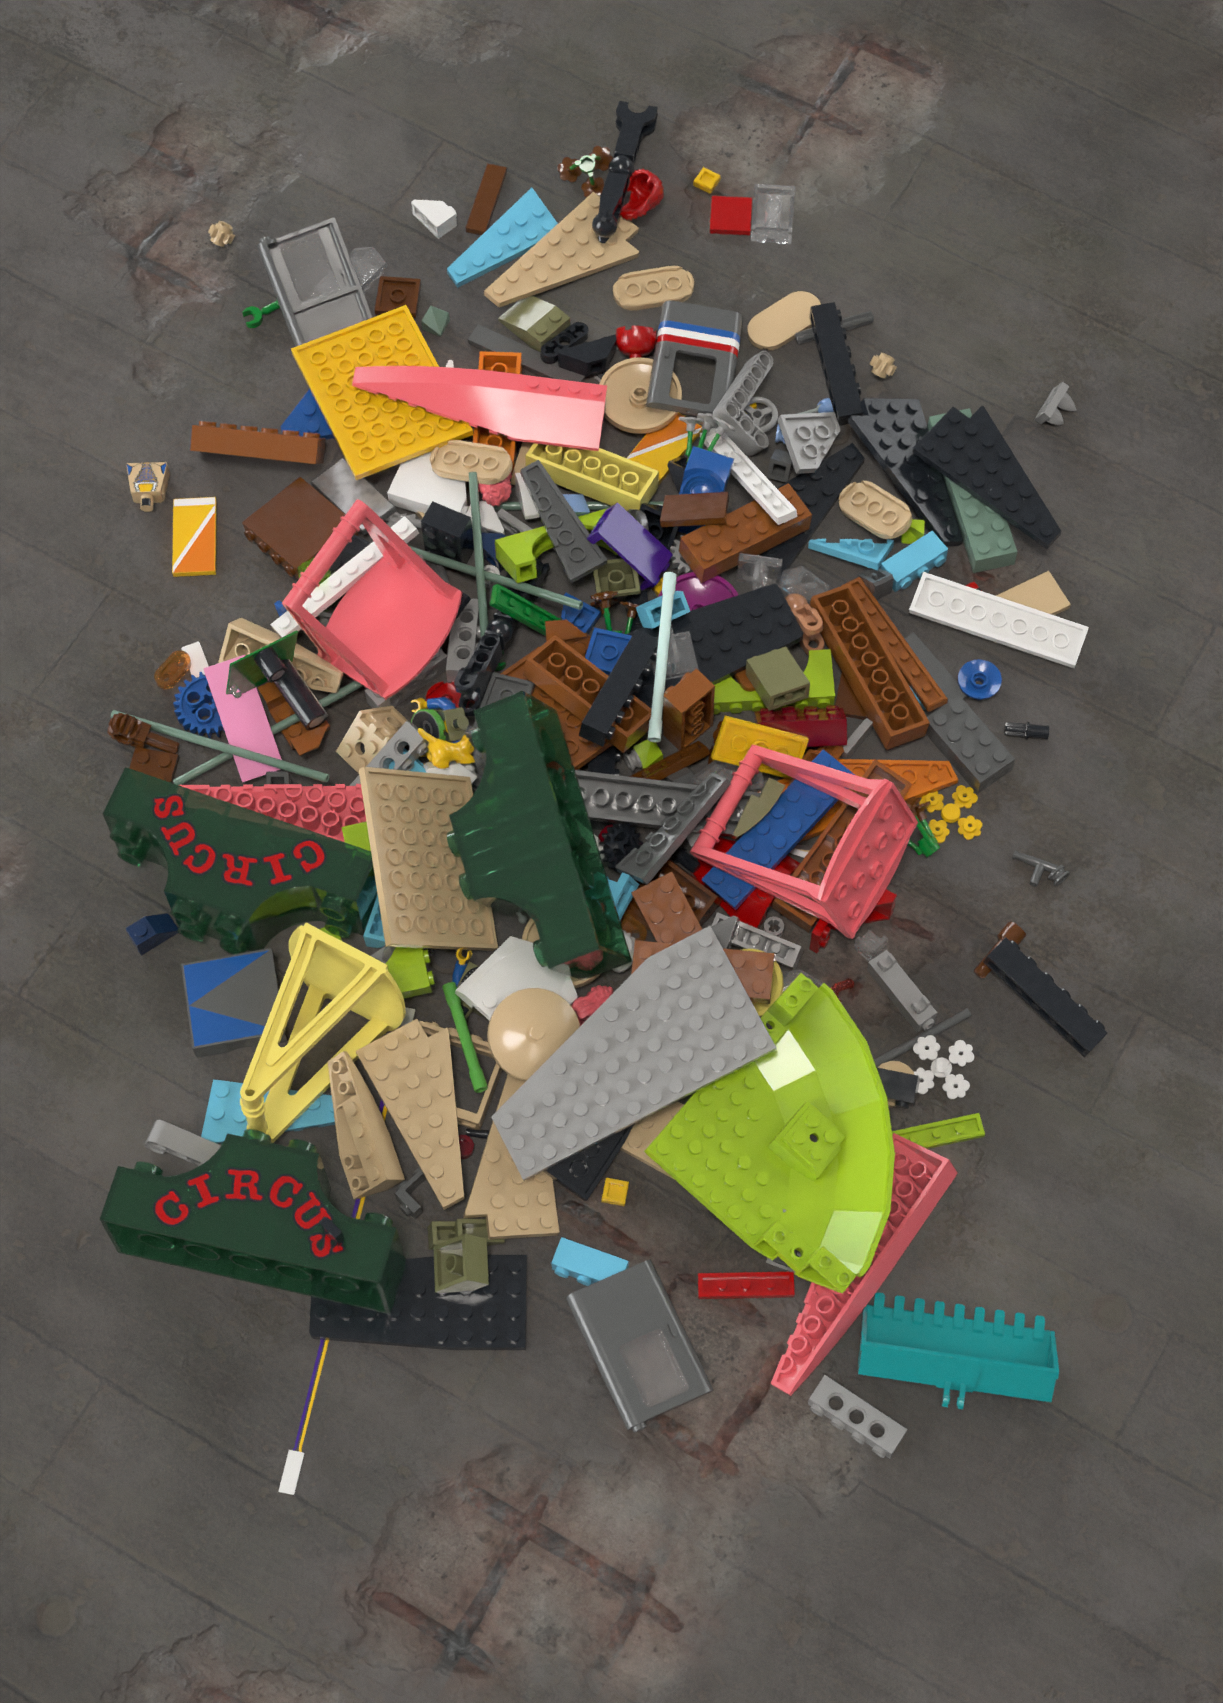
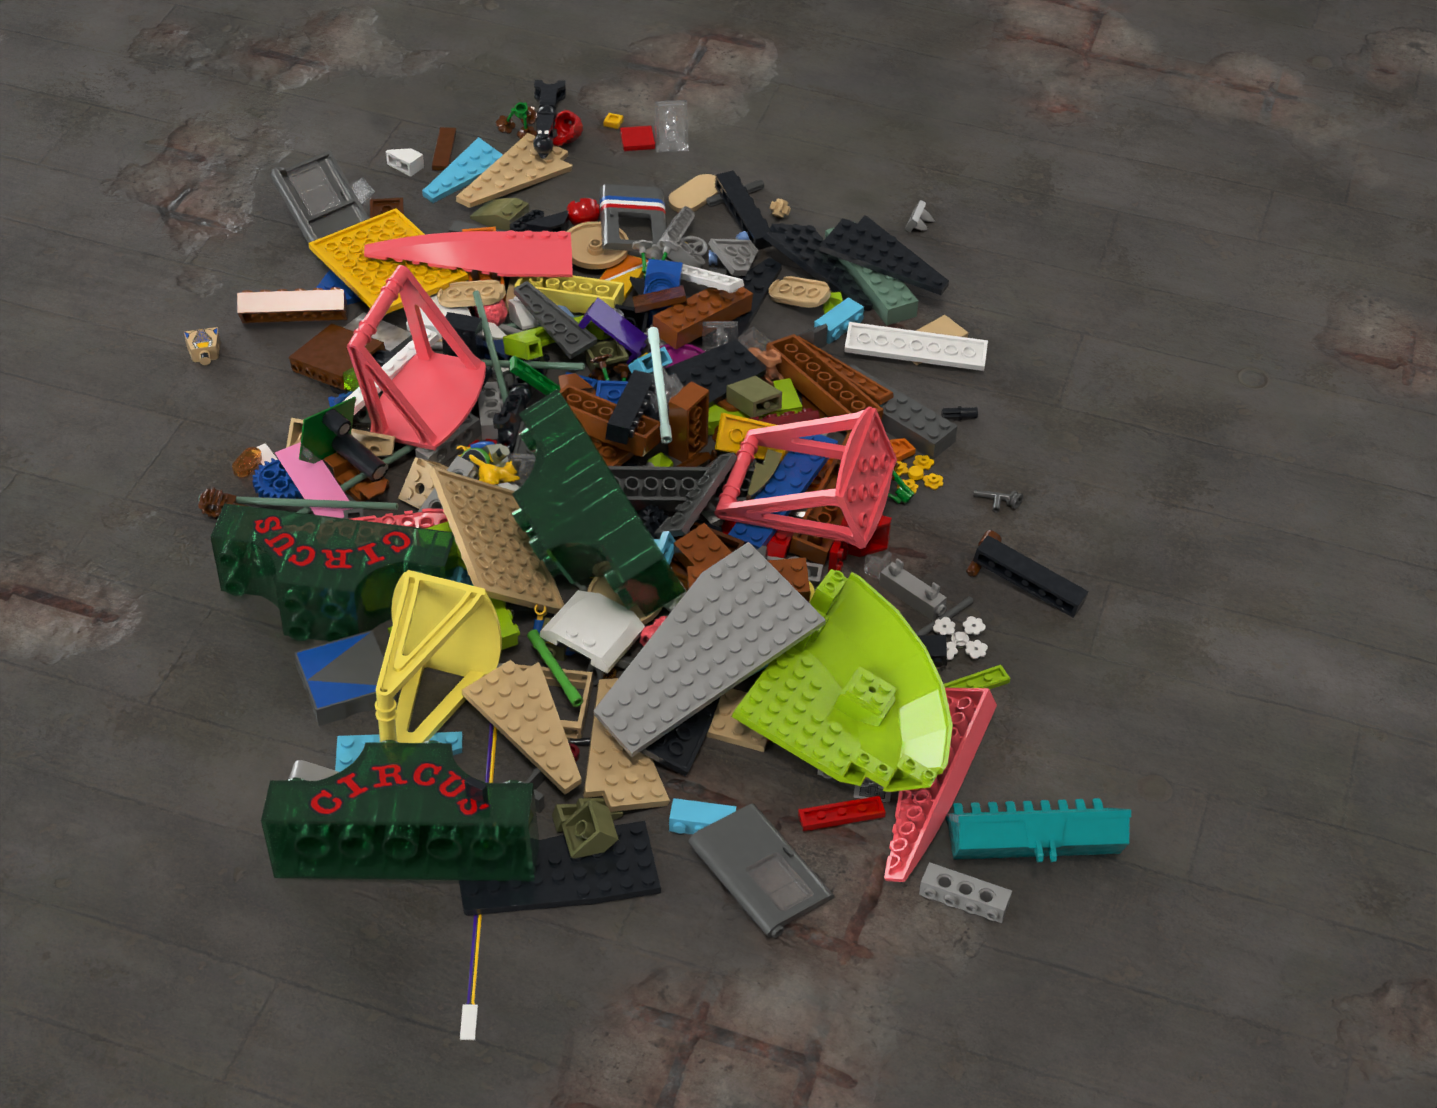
camera: 15 degrees left, 20 degrees down
dark blue slope [125,913,180,956] -> none
tile [172,497,217,577] -> none
tan gear [208,221,235,247] -> none
green piece [242,300,280,328] -> none
tan wedge [327,1051,405,1199] -> none
sand green slope [421,305,450,337] -> none
tan dish [487,988,580,1081] -> none
yellow tile [601,1178,629,1206] -> none
tan tile [613,266,694,311] -> none
medium azure wing [808,539,894,570] -> none
blue dish [958,659,1002,700] -> none

